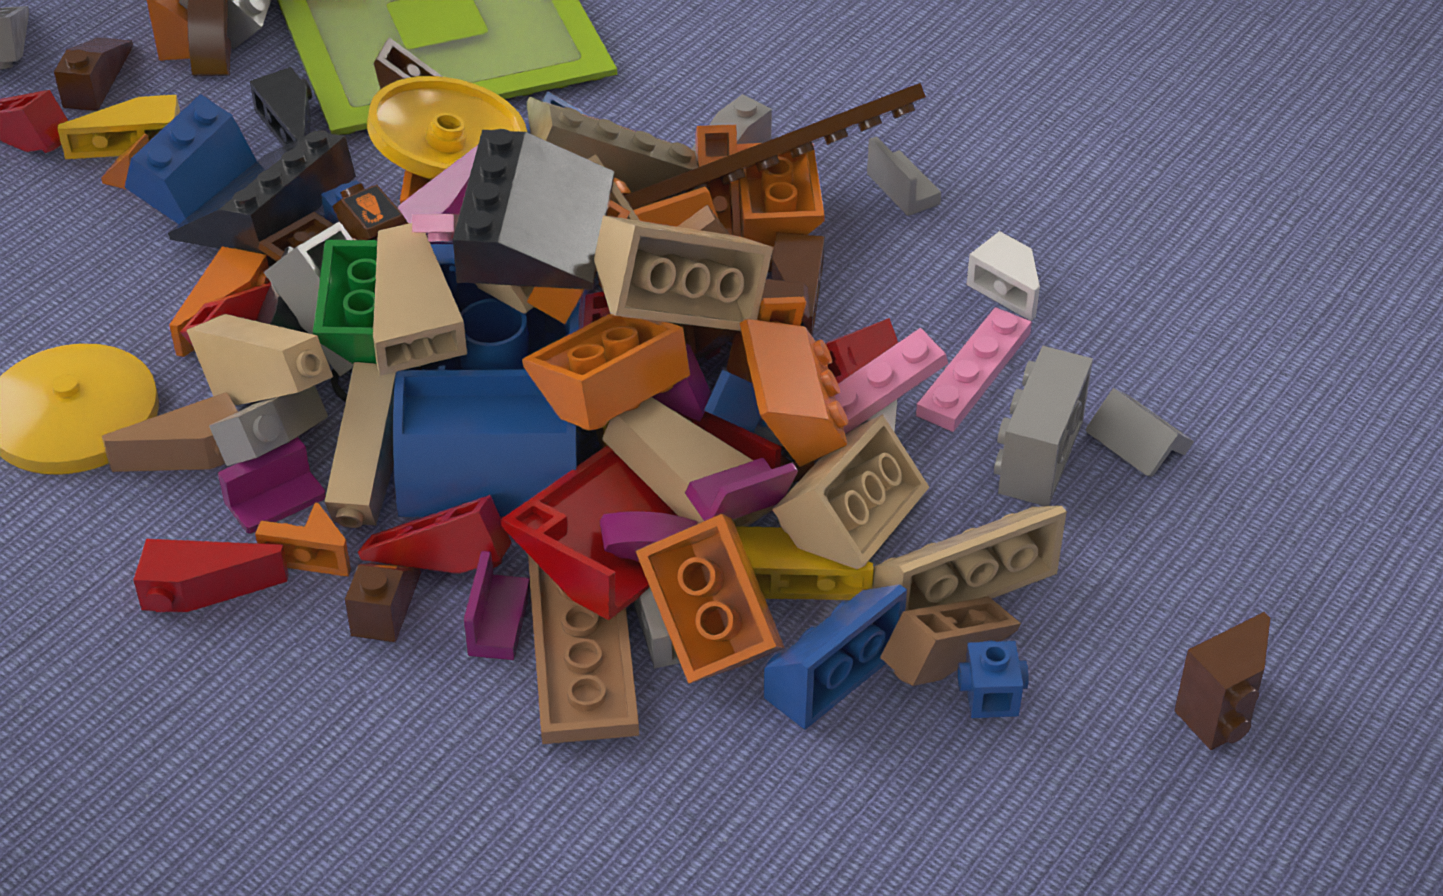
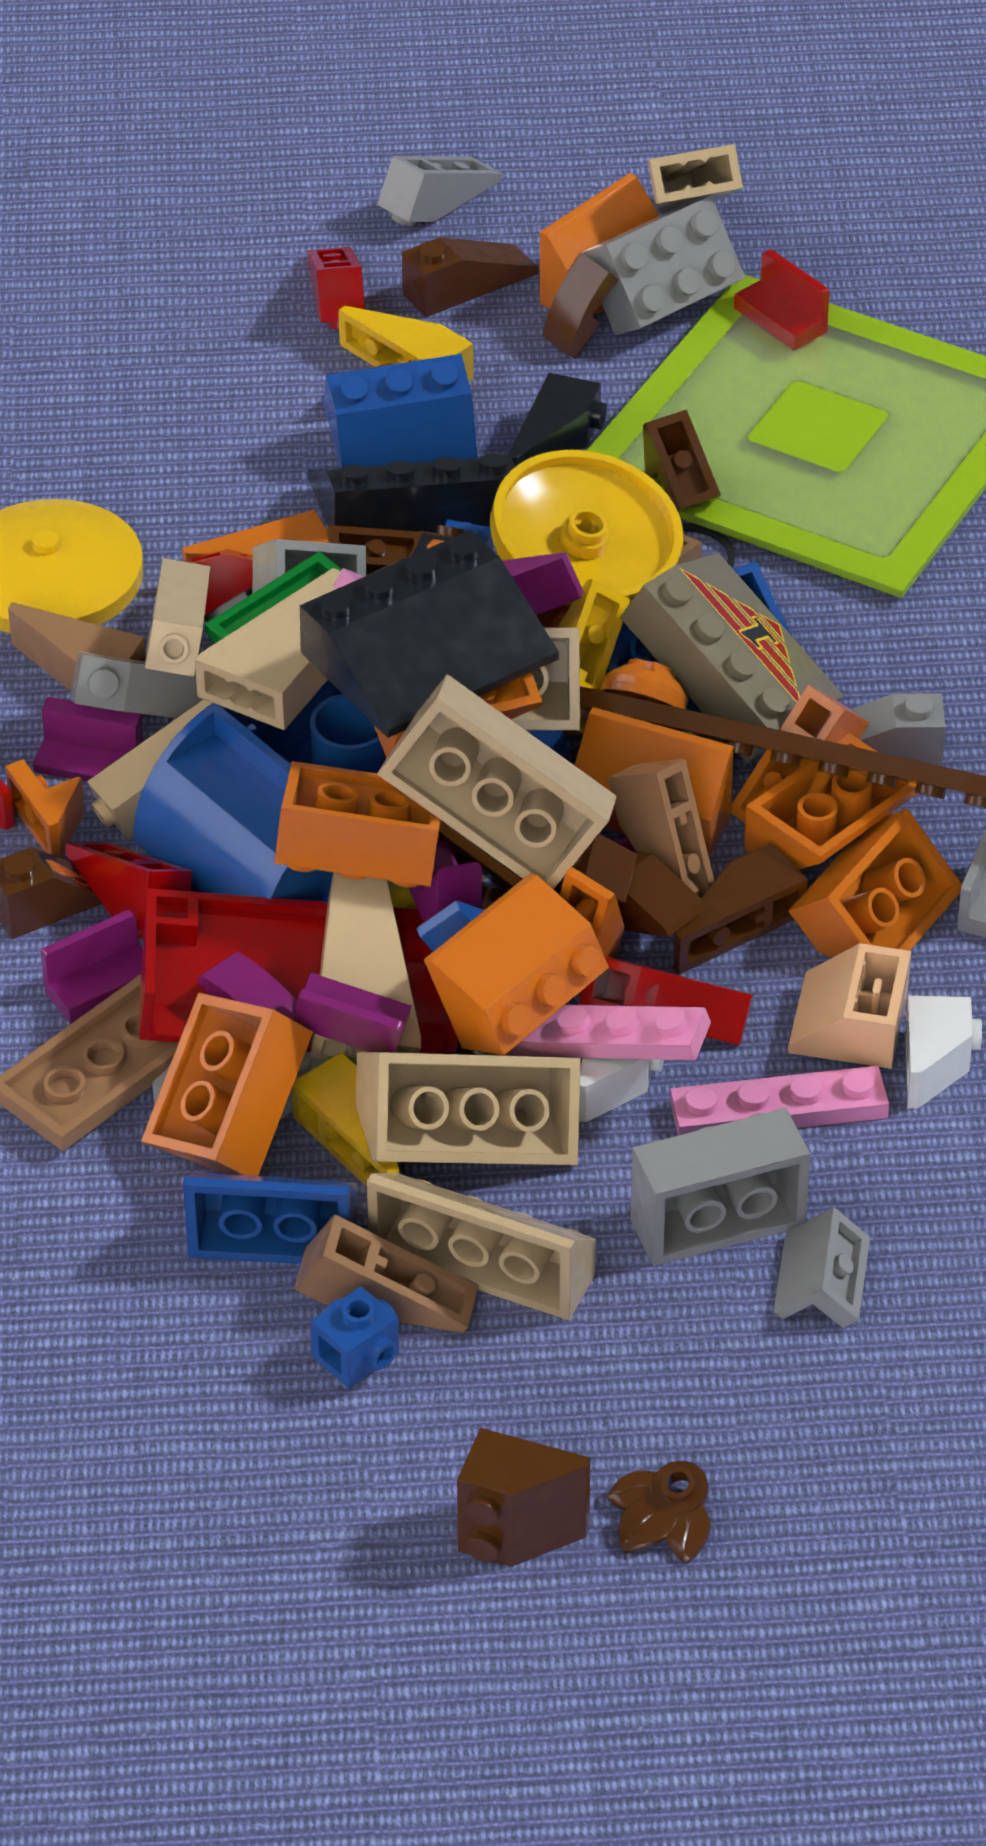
camera: 50 degrees right, 0 degrees up
none -> reddish brown plate [607,1461,711,1564]
none -> light nougat slope [788,943,911,1069]
none -> orange slope [789,808,962,958]

